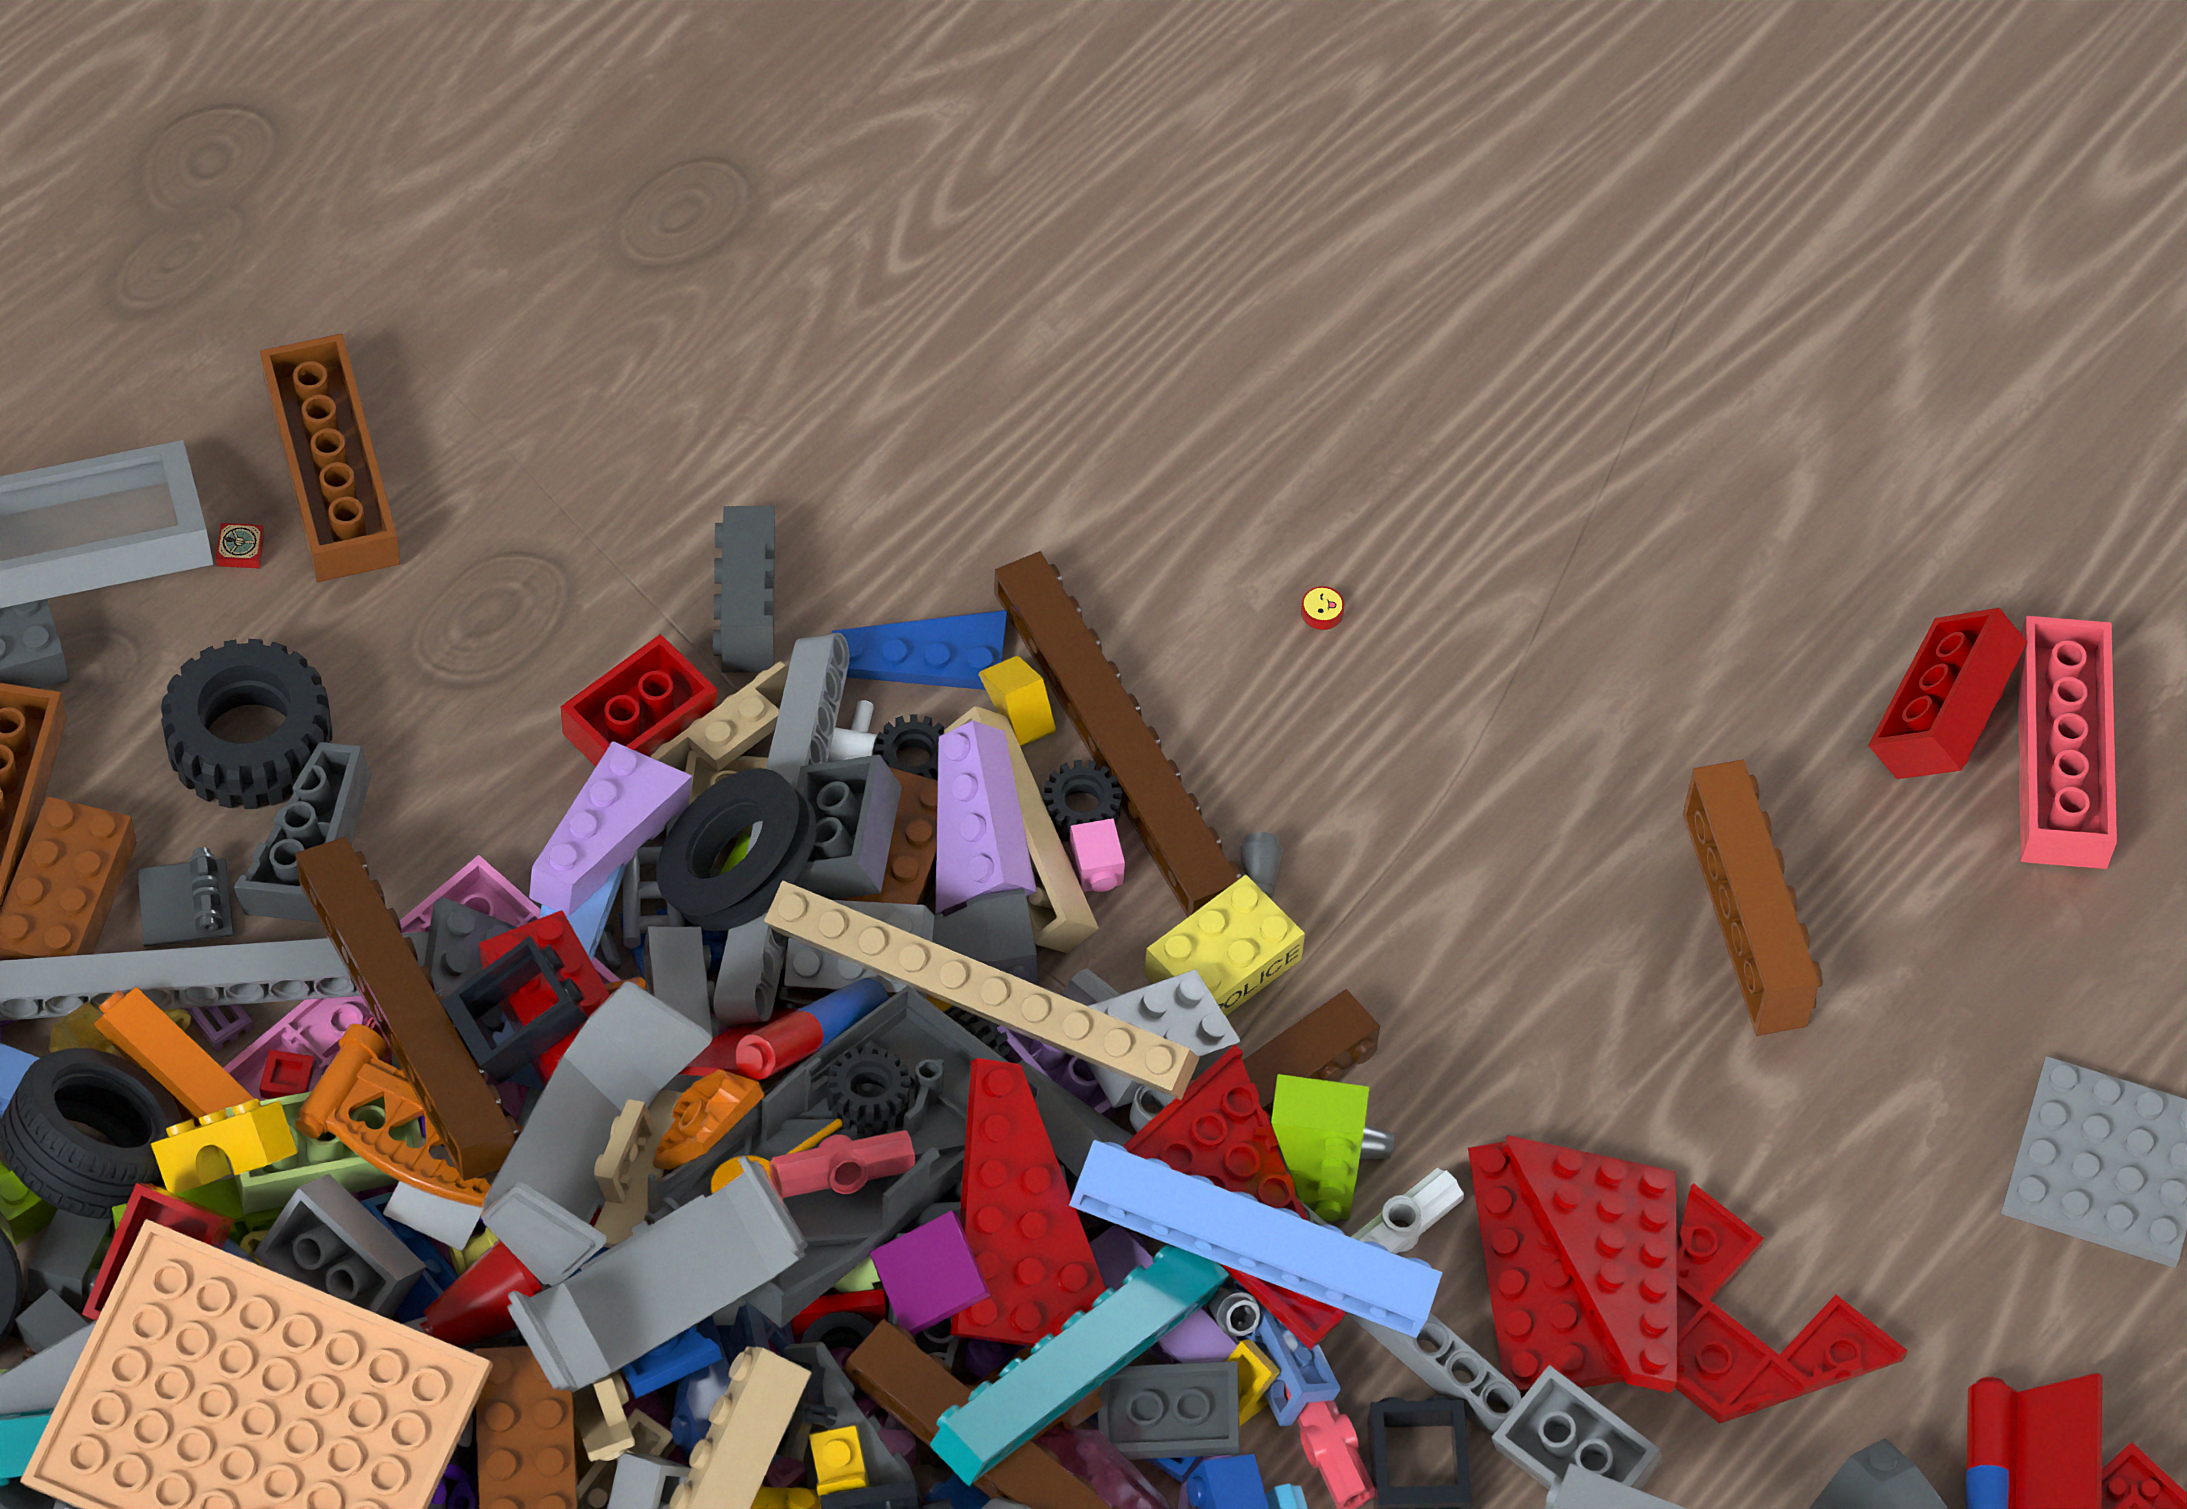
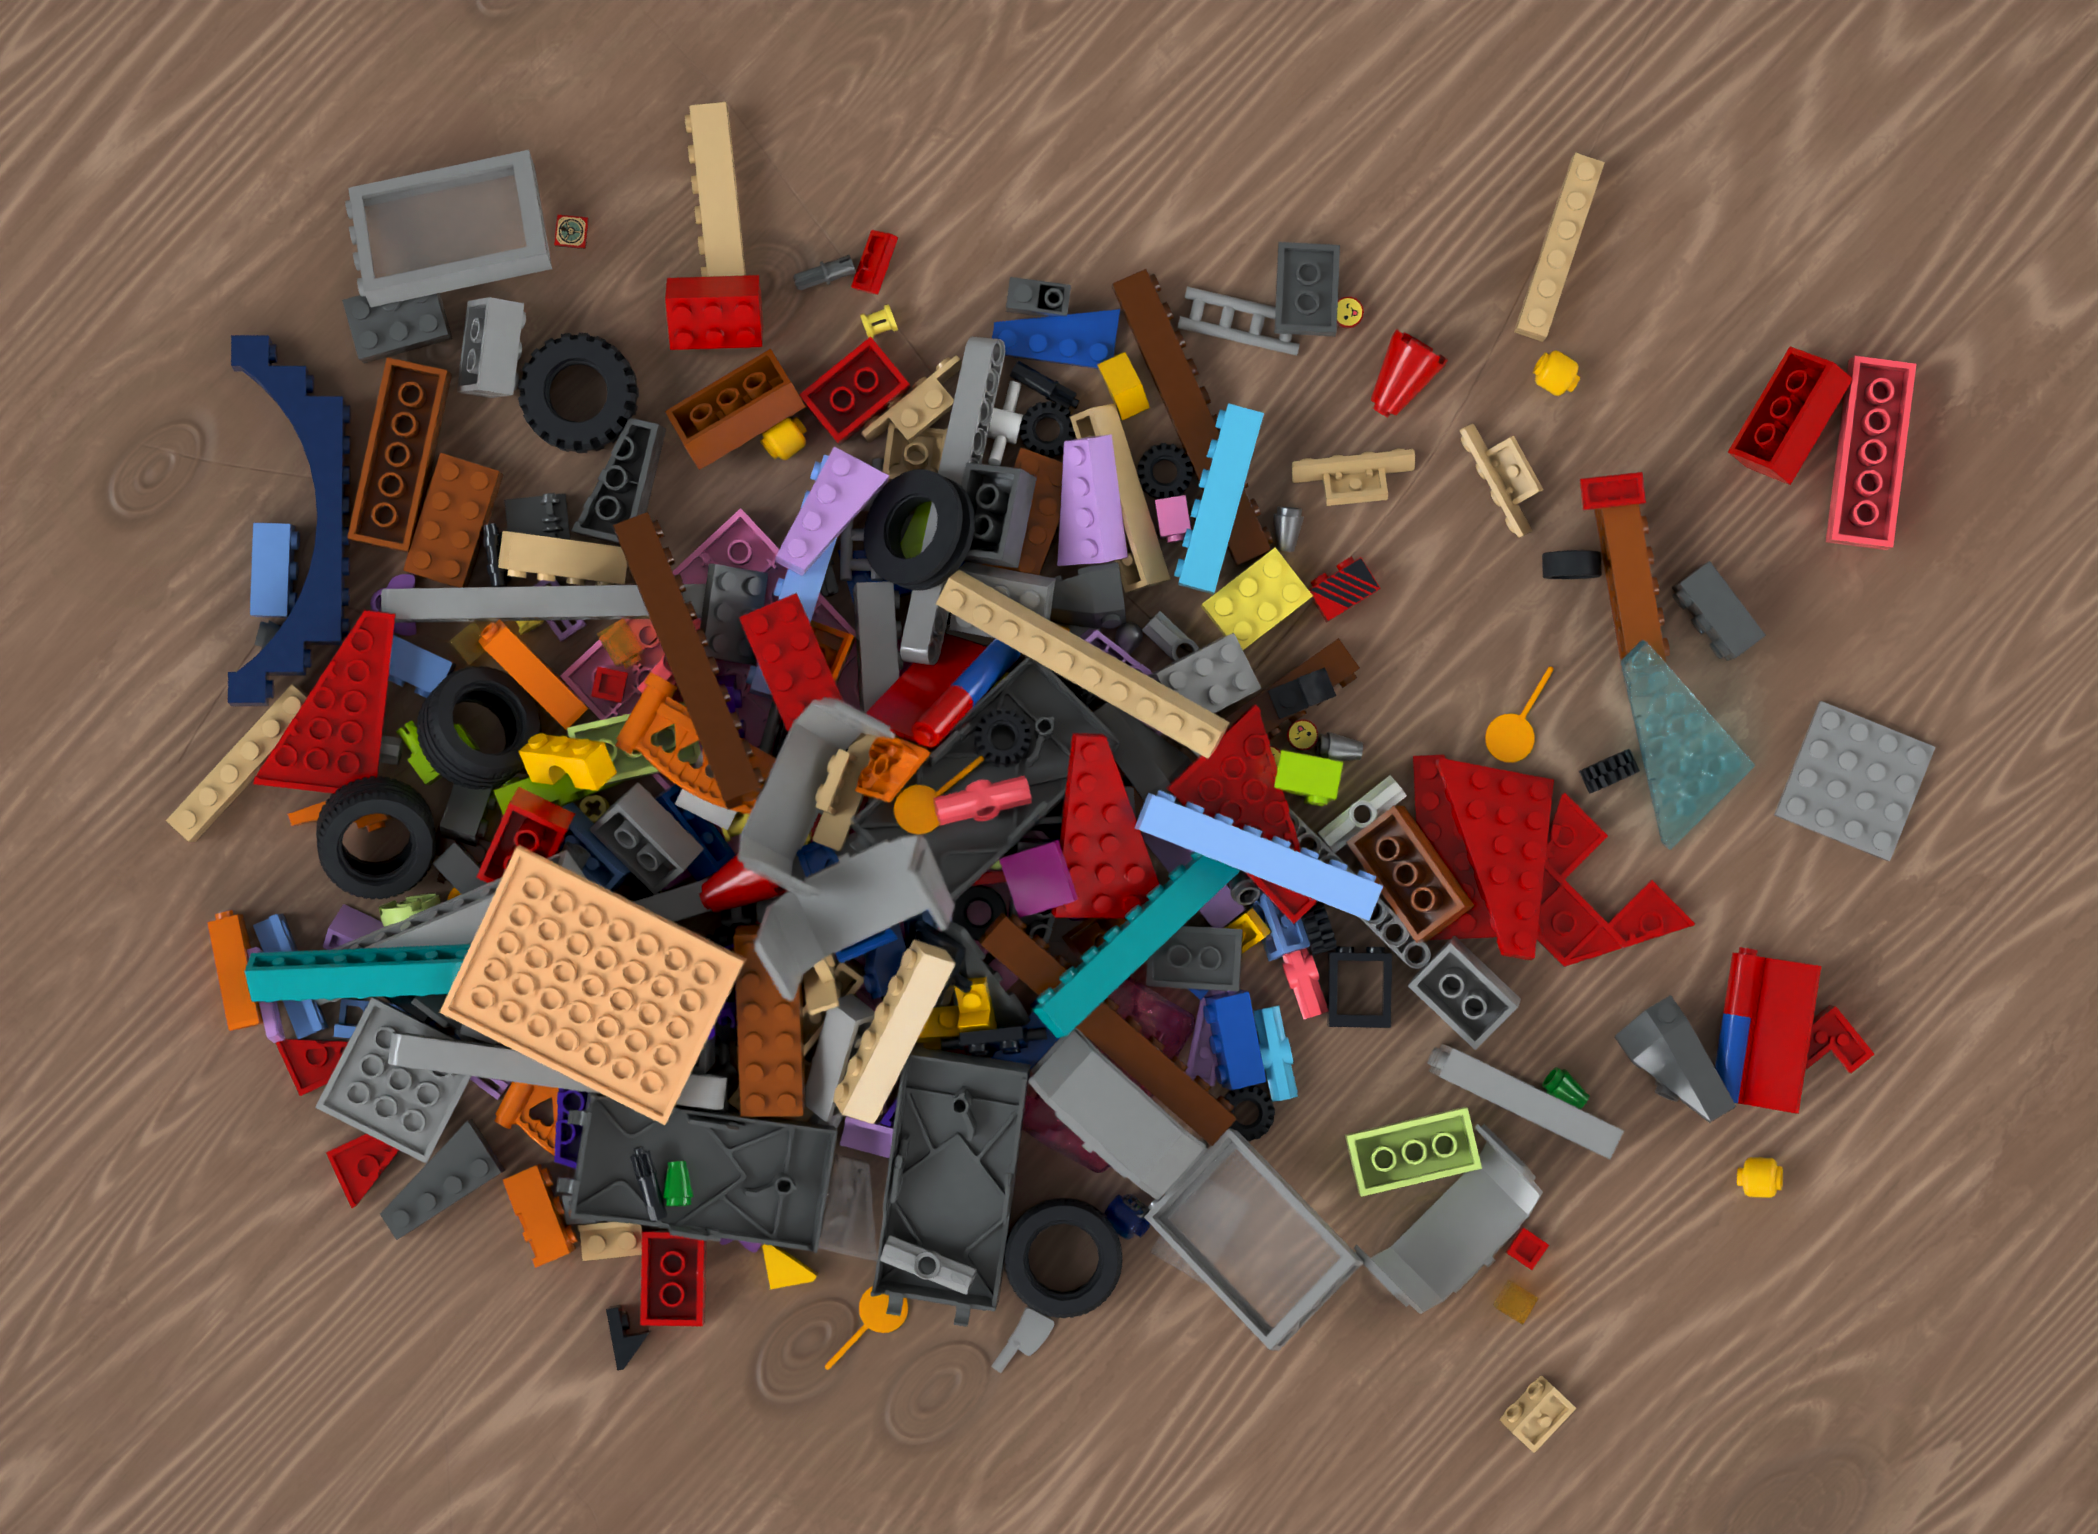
camera: 10 degrees right, 30 degrees up
dark orange brick [260,333,401,582] -> none
black window [441,936,589,1084] -> none
dark grey wedge [713,506,775,673] -> none
none -> light grey brick [457,297,526,398]
none -> black plate [483,523,511,587]
none -> tan brick [498,531,627,586]
none -> clear yellow brick [597,618,645,669]
none -> red brick [665,275,763,350]
none -> dark orange brick [665,349,805,470]
none -> tan brick [685,102,746,277]
none -> yellow head [760,417,807,460]
none -> dark grey axle [793,255,856,290]
none -> red plate [851,230,898,295]
none -> light yellow bush [860,304,898,339]
none -> dark grey slope [1006,277,1071,316]
none -> black piece [1010,361,1080,409]
none -> medium azure brick [1174,403,1264,595]
none -> light grey bar [1177,286,1300,356]
none -> black slope [1267,668,1336,720]
none -> dark grey plate [1274,242,1340,337]
none -> tan bracket [1292,449,1415,506]
none -> black tyre [1301,900,1337,956]
none -> brick [1309,556,1381,623]
none -> dark orange brick [1346,805,1475,943]
none -> red cone [1370,328,1448,418]
none -> tan bracket [1460,424,1543,538]
none -> light orange piece [1485,666,1554,763]
none -> tan brick [1514,153,1605,342]
none -> yellow head [1533,350,1581,396]
none -> black tyre [1542,550,1602,579]
none -> red plate [1579,472,1646,511]
none -> black tyre [1579,748,1640,794]
none -> clear light blue wing [1620,639,1755,850]
none -> dark grey brick [1672,561,1766,661]

